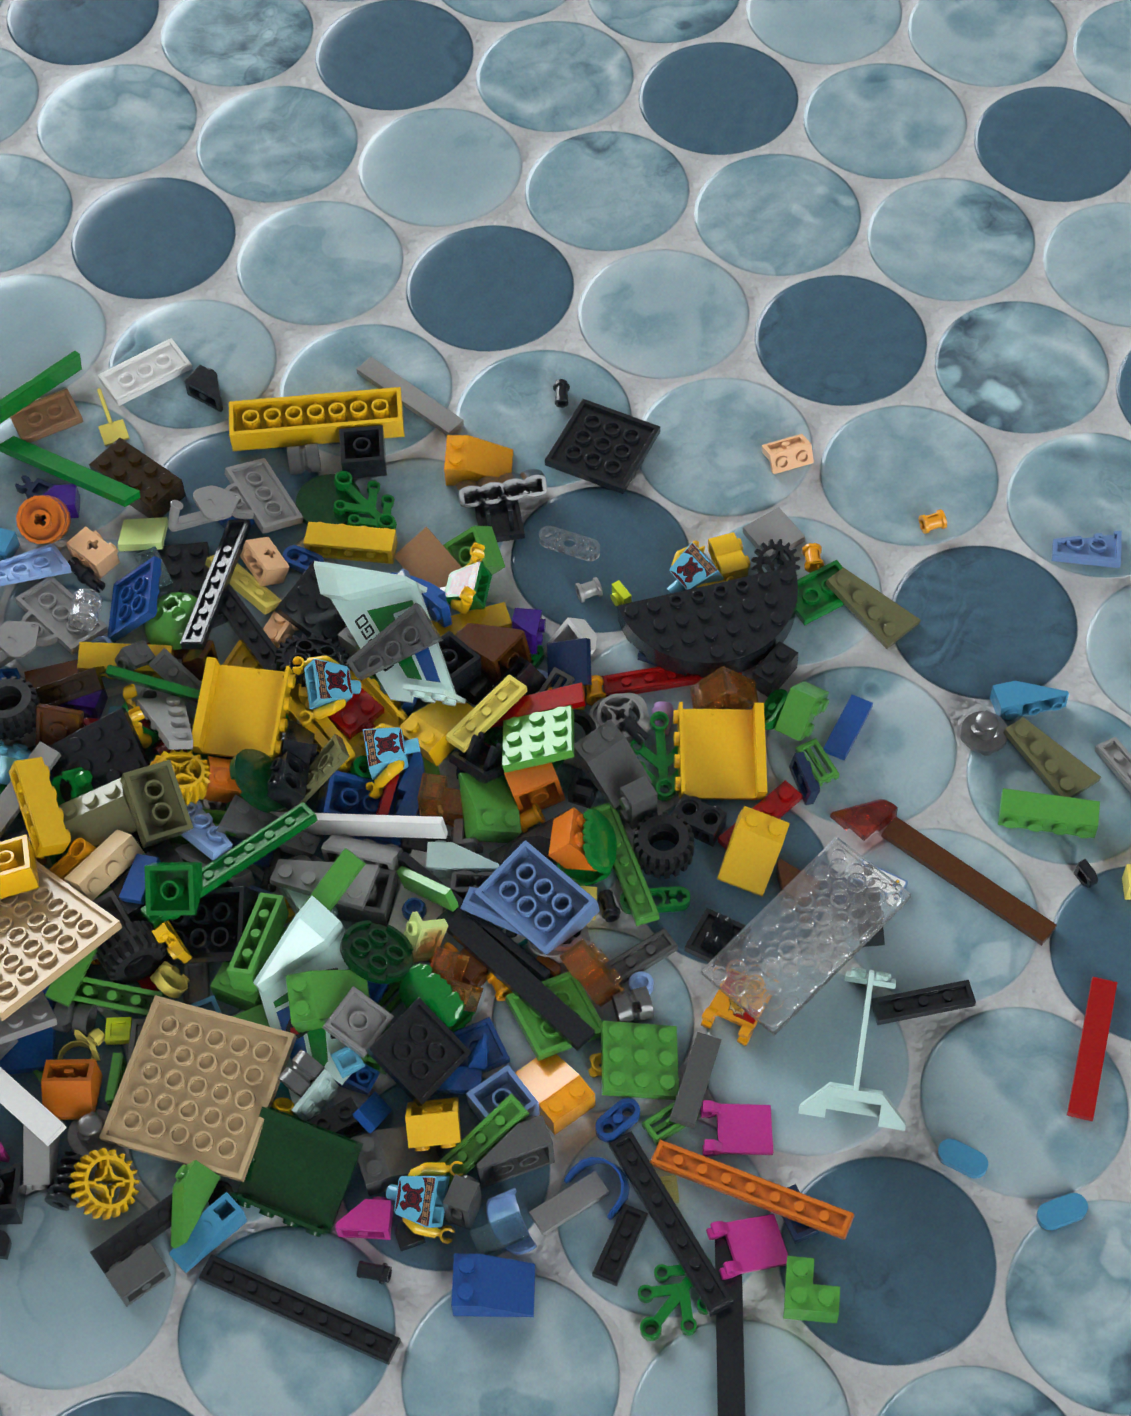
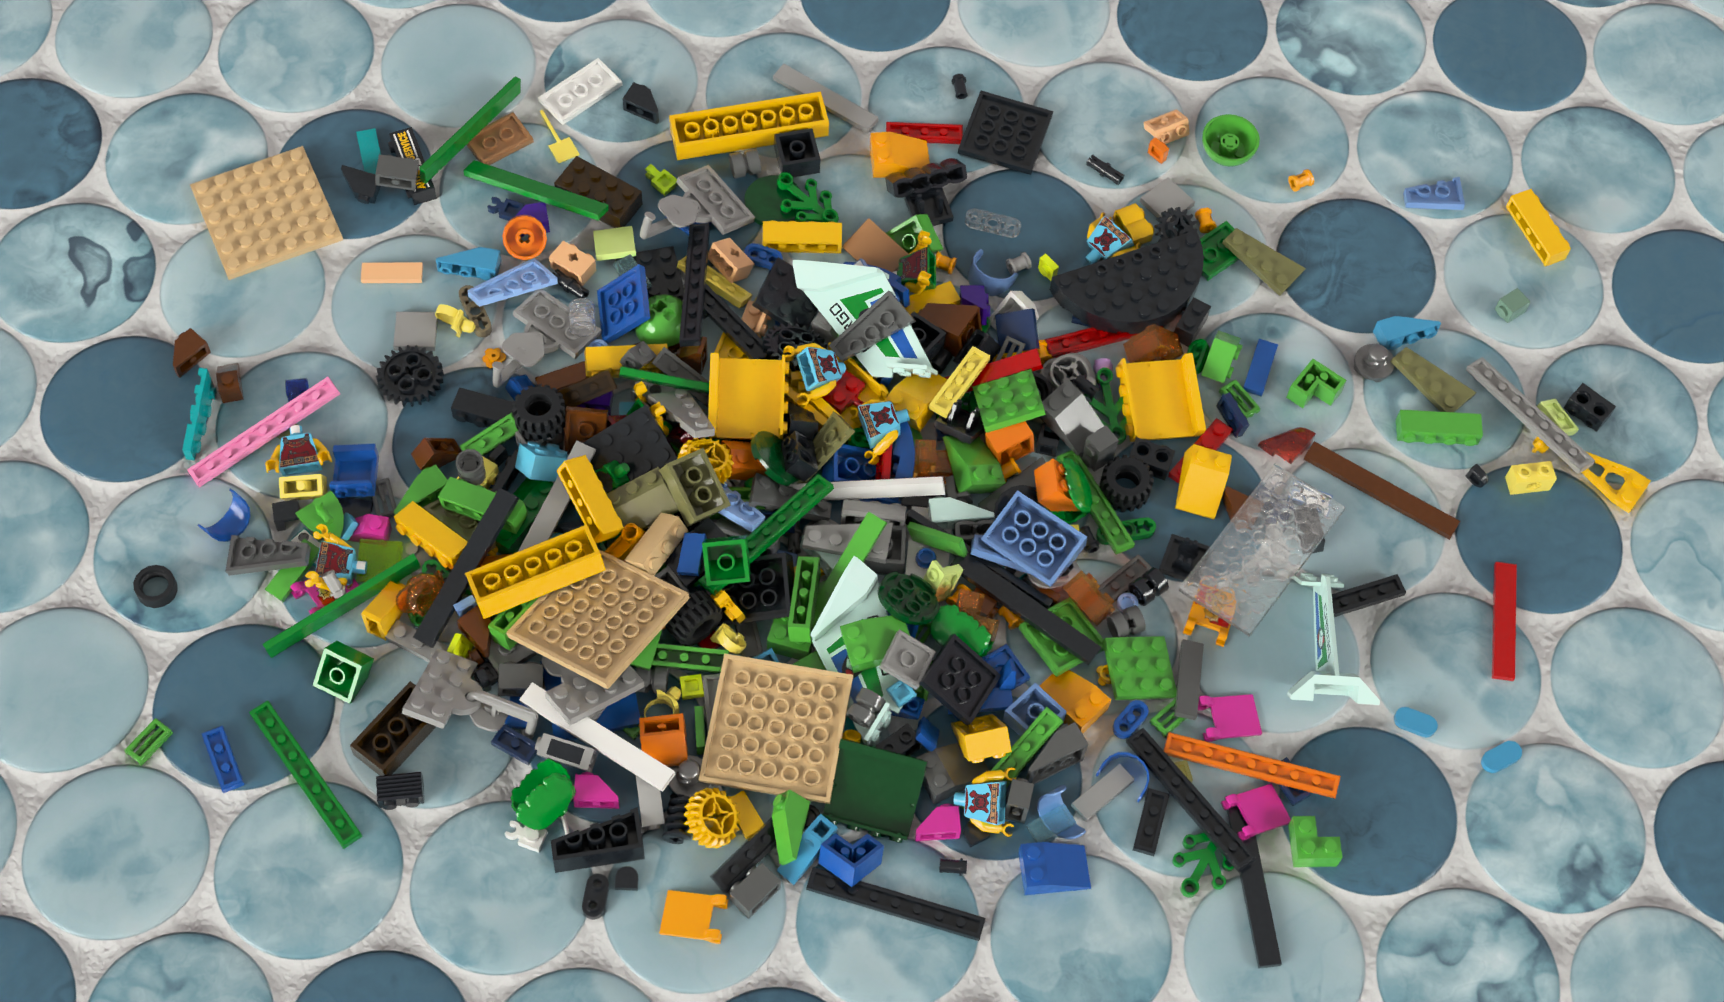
camera: 15 degrees left, 5 degrees up
none -> lime plate [645,164,678,196]
none -> light orange flag [659,890,729,944]
none -> yellow tile [731,790,764,840]
none -> blue brick [818,833,884,887]
none -> red tile [886,122,963,144]
none -> light orange bush [935,251,957,275]
none -> medium blue piece [968,249,1018,296]
none -> black pin [1086,154,1125,185]
none -> black wheel [1128,567,1169,606]
none -> orange plate [1147,137,1169,164]
none -> bright green piece [1202,114,1260,167]
none -> bright green brick [1286,359,1347,408]

